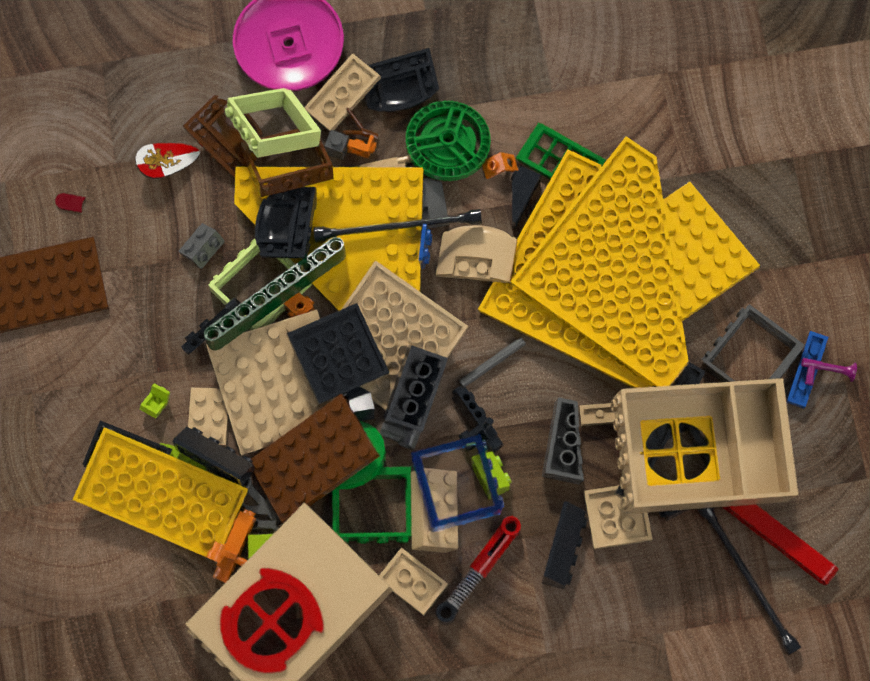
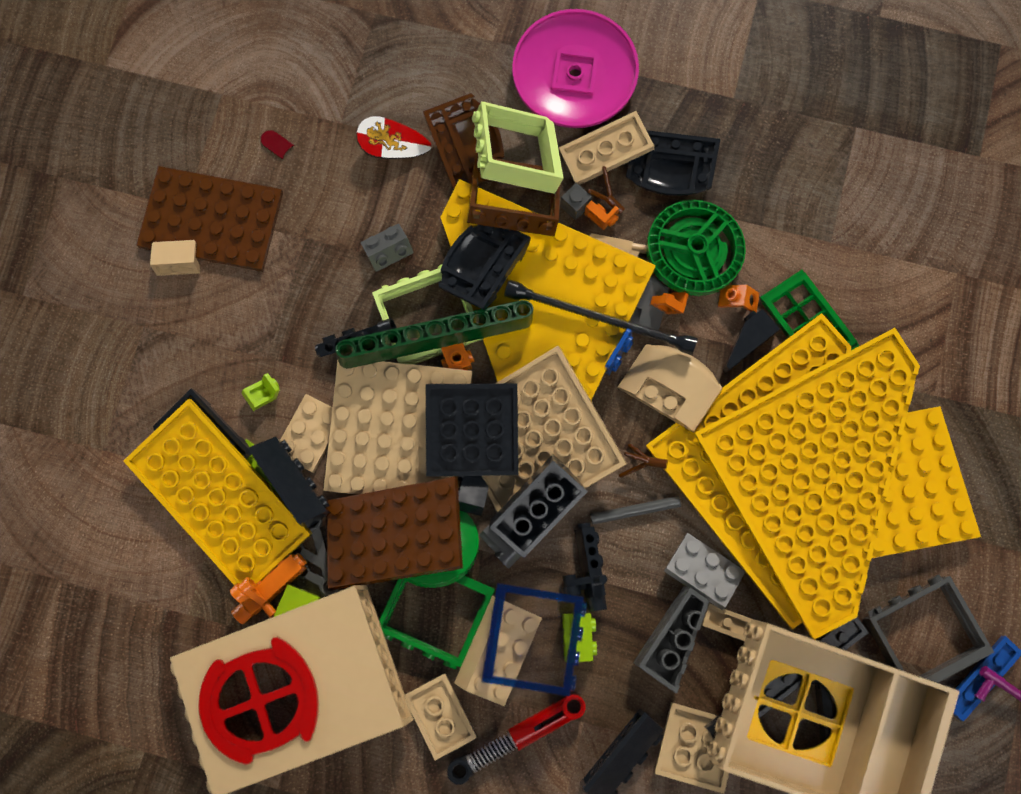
camera: 25 degrees right, 5 degrees up
none -> tan panel [150,240,200,276]
none -> reddish brown plant [619,444,668,478]
none -> orange bracket [650,292,689,314]
none -> light grey plate [664,533,745,610]

